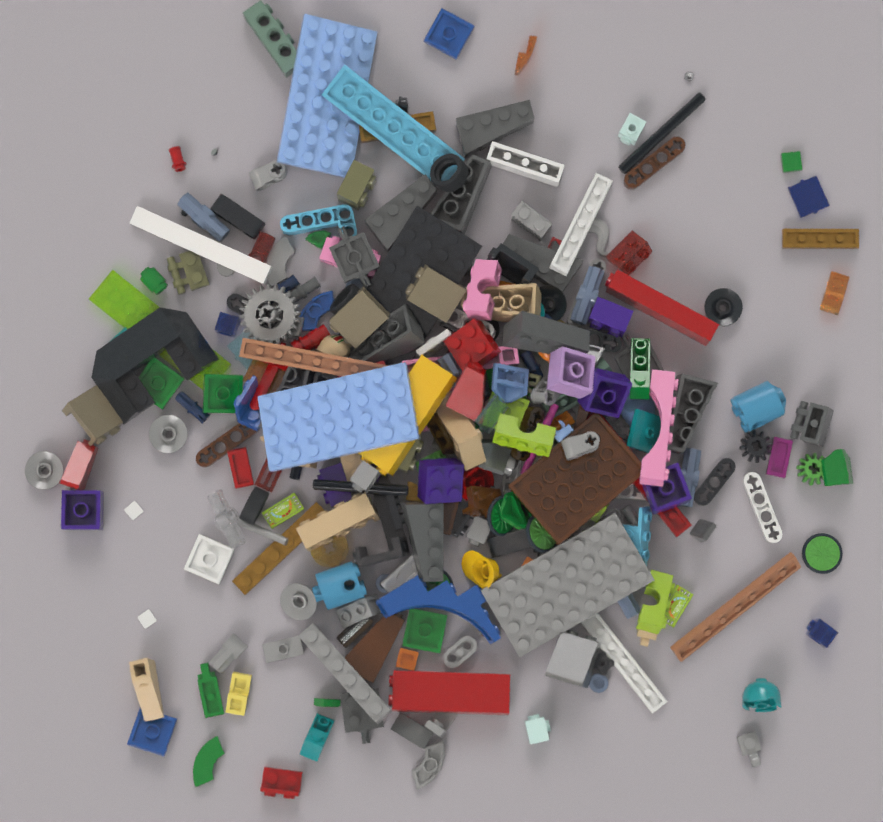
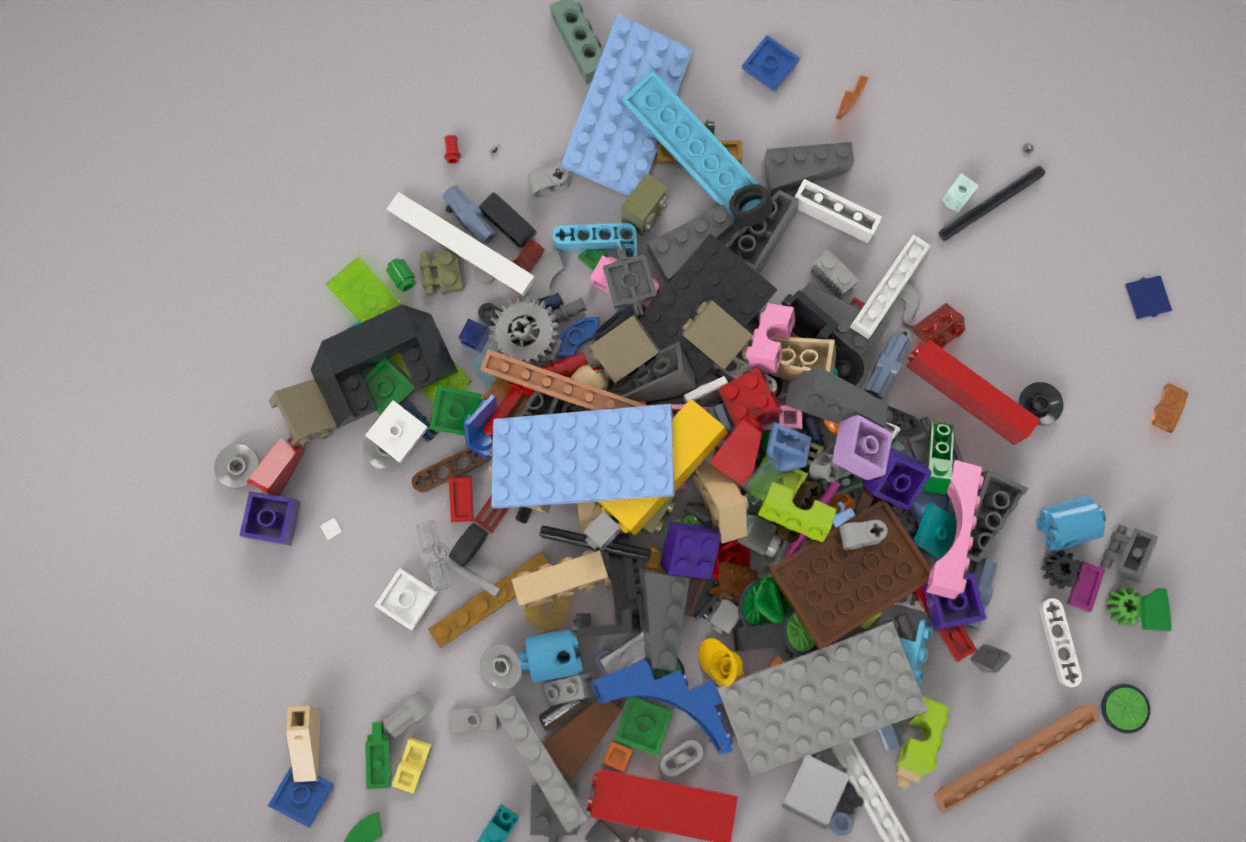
camera: 10 degrees right, 5 degrees down
white sticker [137,609,157,629] -> none
lime tile [262,493,304,529] -> none
green tile [314,698,341,707] -> none
dark purple brick [317,463,352,508] -> none
dark brown slope [427,413,455,455] -> none
dark purple brick [587,297,633,338] -> none
reddish brown beam [624,137,686,190] -> none
lime tile [664,585,694,628] -> none
black beam [694,458,736,506] -> none
green tile [780,151,803,173] -> none
pearl gold plate [782,229,859,249] -> none
clear blue brick [805,618,839,648] -> none
none -> white plate [365,400,429,463]

